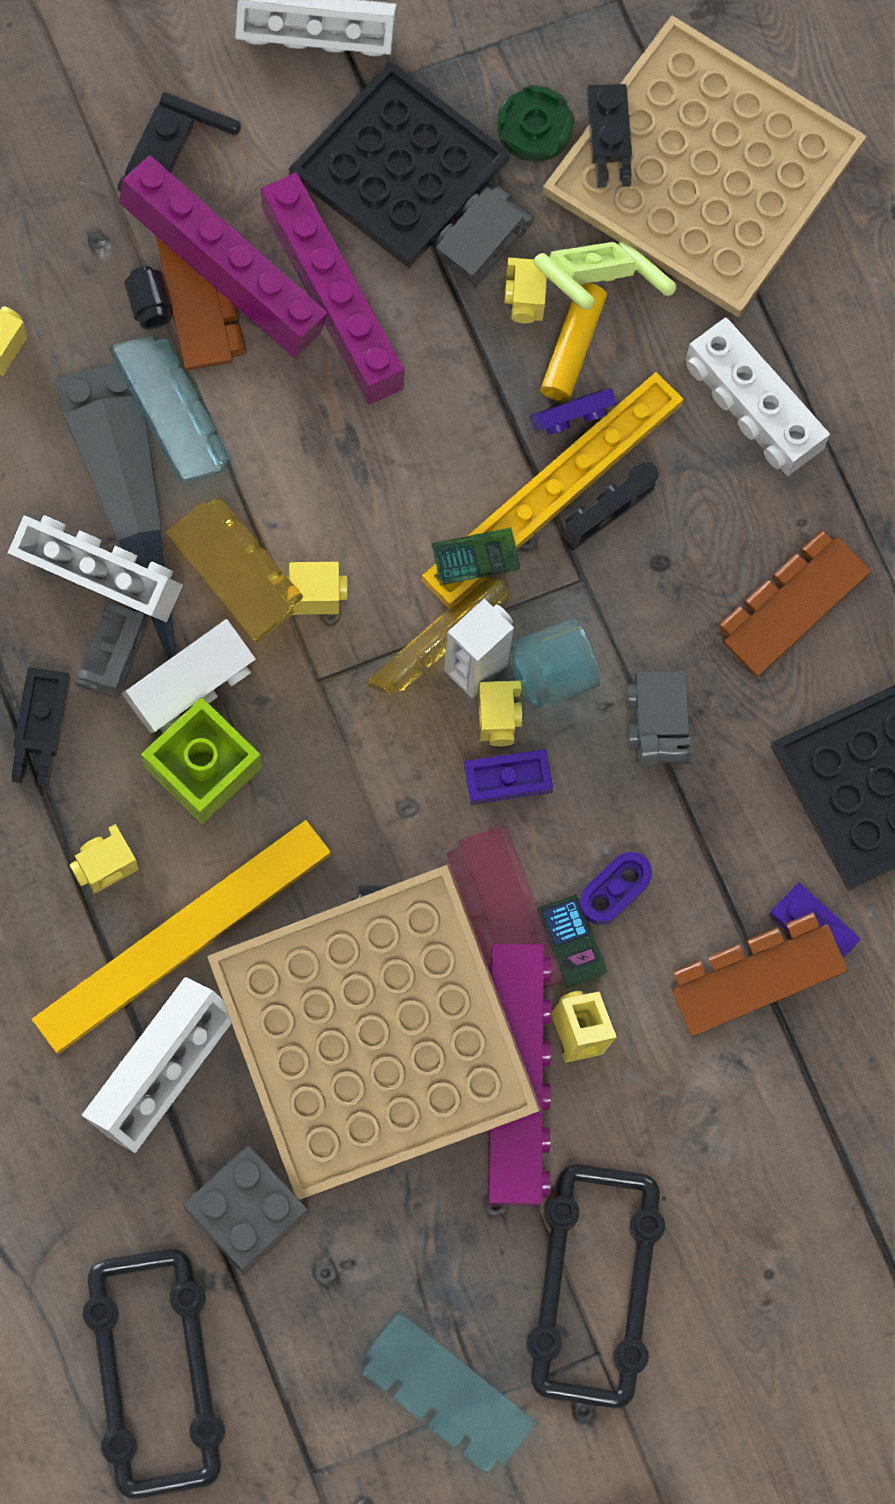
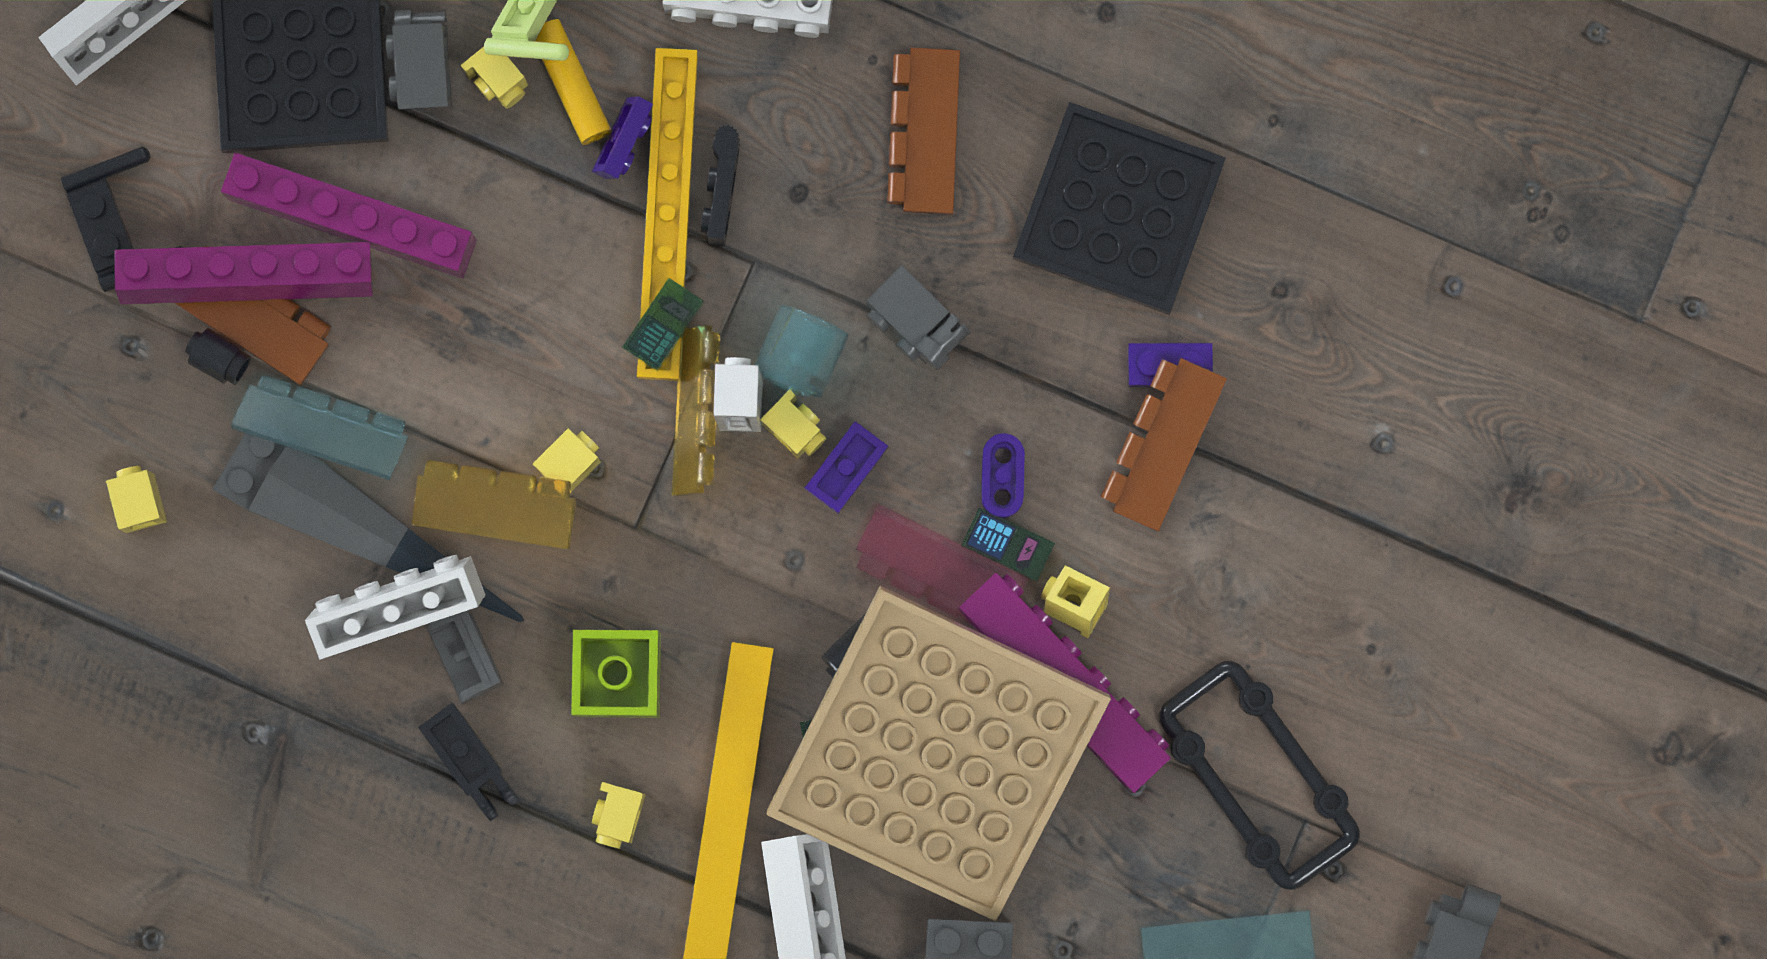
camera: 35 degrees left, 10 degrees up
white brick [121,619,256,734] -> none

